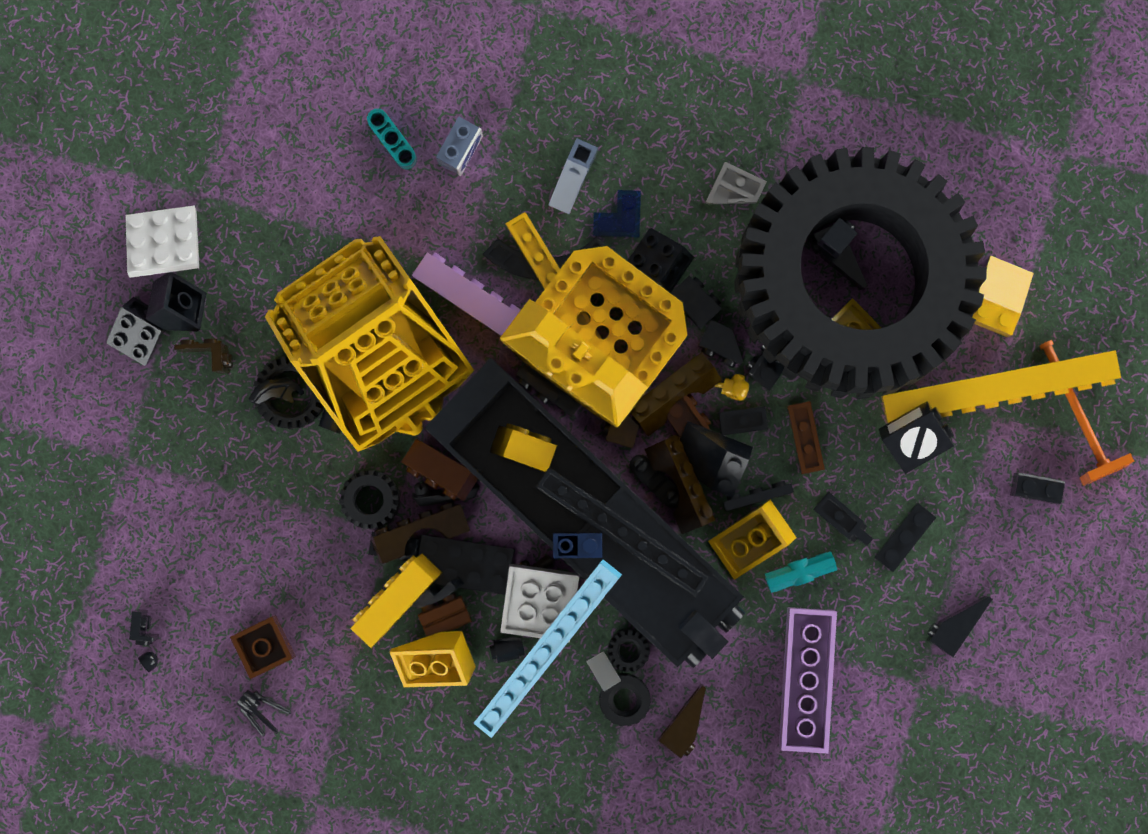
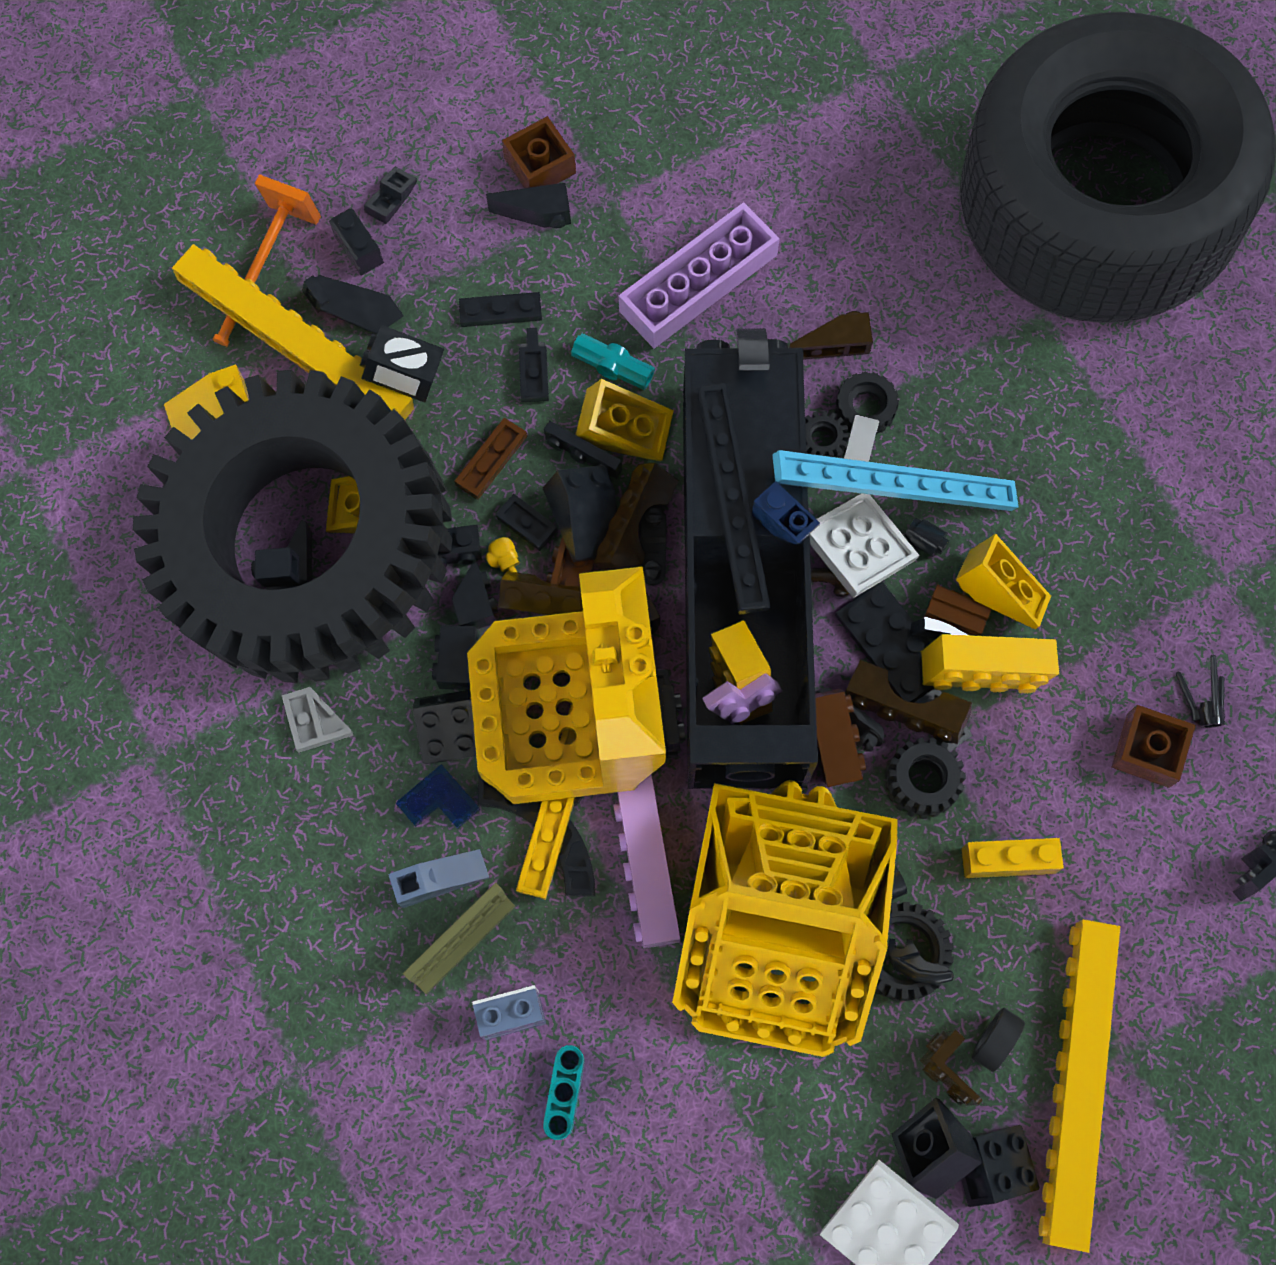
camera: 130 degrees left, 15 degrees down
none -> black piece [302,275,404,335]
none -> black slope [364,166,417,224]
none -> olive fence [403,883,516,995]
none -> reddish brown brick [502,116,576,188]
none -> lavender plate [702,673,782,724]
none -> yellow brick [962,838,1064,878]
none -> black tyre [972,1008,1025,1072]
none -> yellow brick [1039,919,1120,1253]

